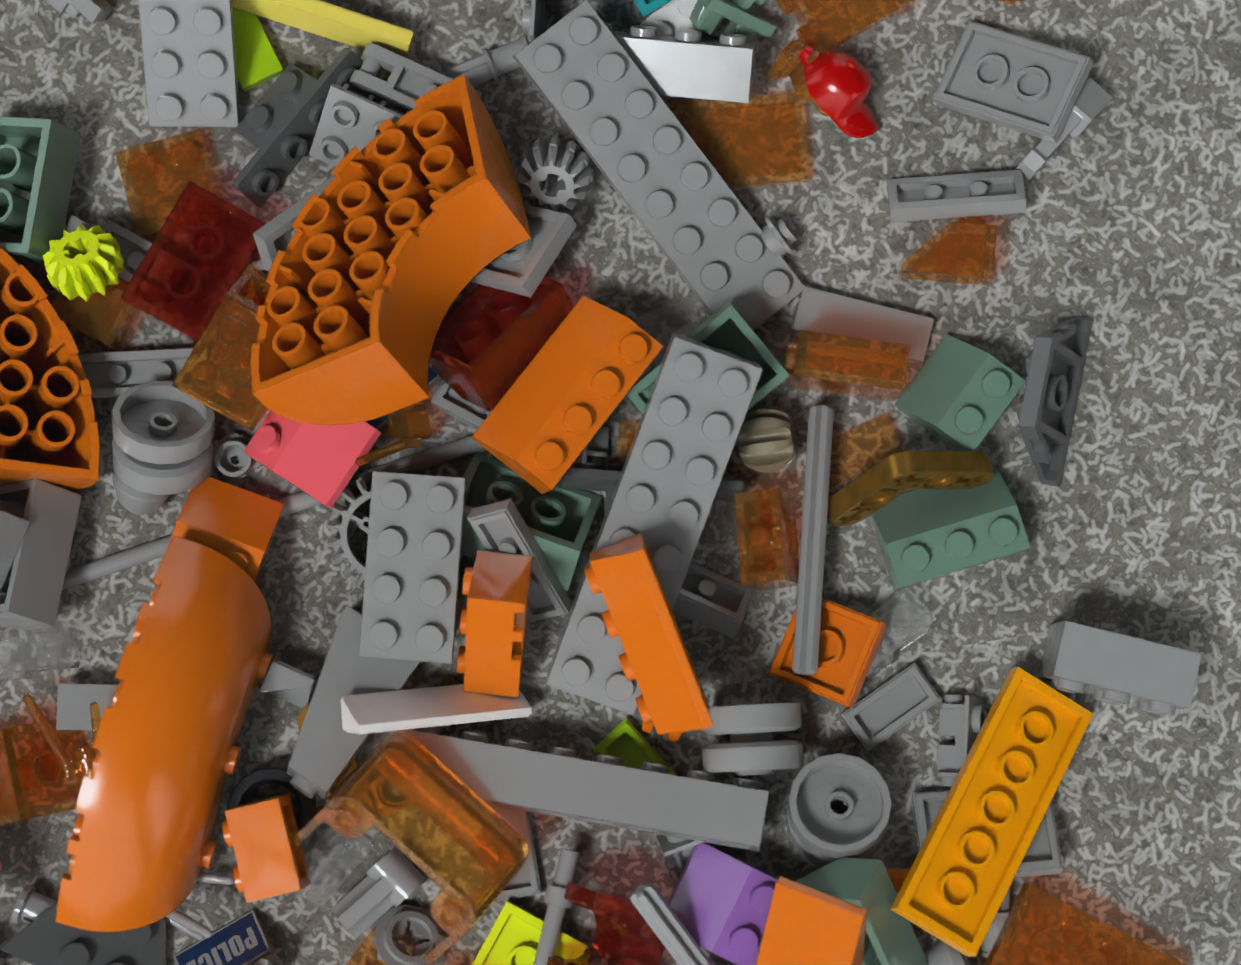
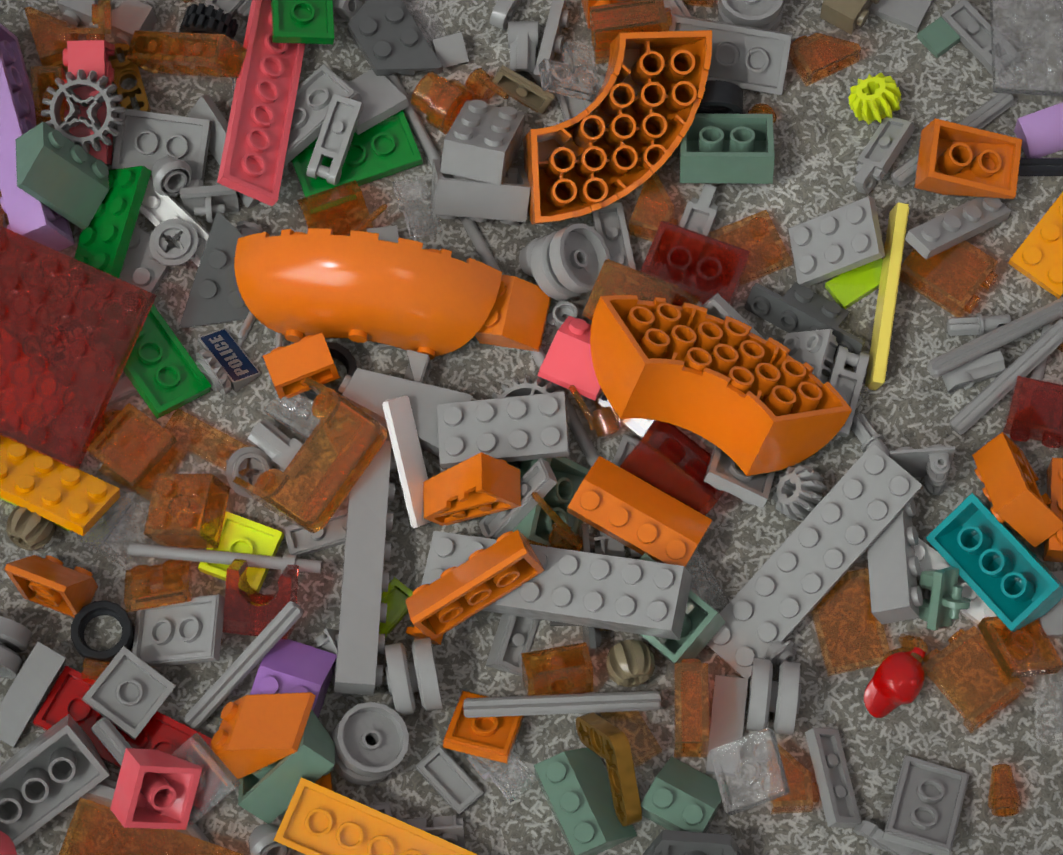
camera: 90 degrees right, 15 degrees down
neon yellow gear [43,223,125,302] -> none
none -> clear orange plant [527,492,583,551]
none -> clear plate [709,728,790,815]
none -> light grey wheel [746,657,801,735]

